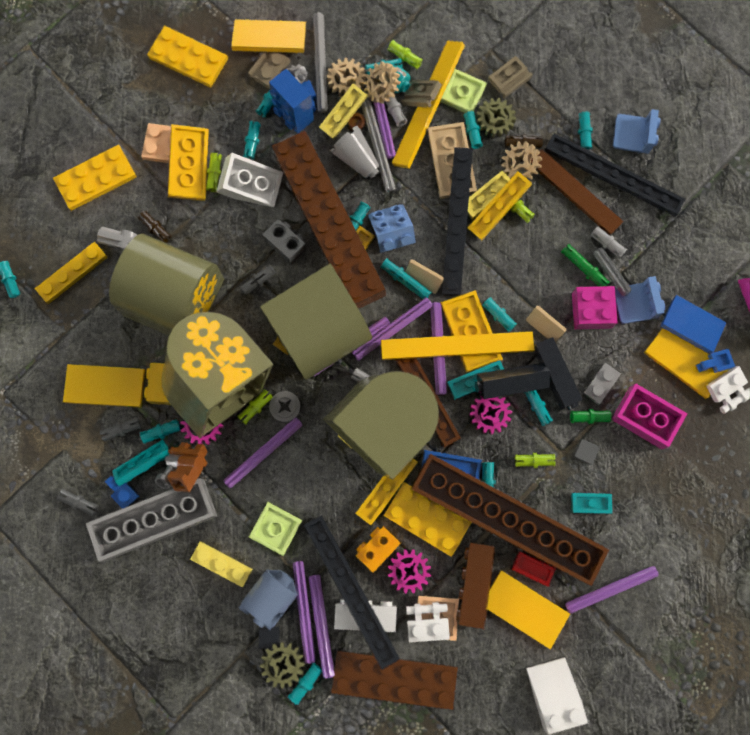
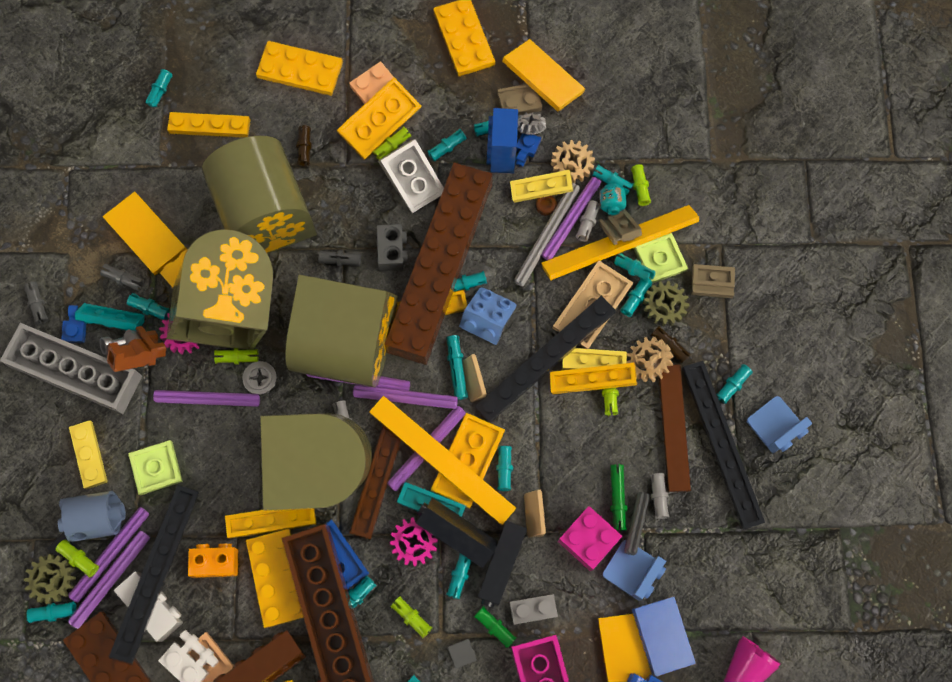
camera: 45 degrees right, 5 degrees down
light grey piece [97,227,137,252] -> none
light grey axle [313,12,328,113] -> none
light grey cone [330,126,379,179] -> none
tan gear [363,62,401,104] -> none
dark pink gear [388,549,431,593] -> none
none -> lime pin [56,540,99,578]
none -> teal pin [614,253,655,283]

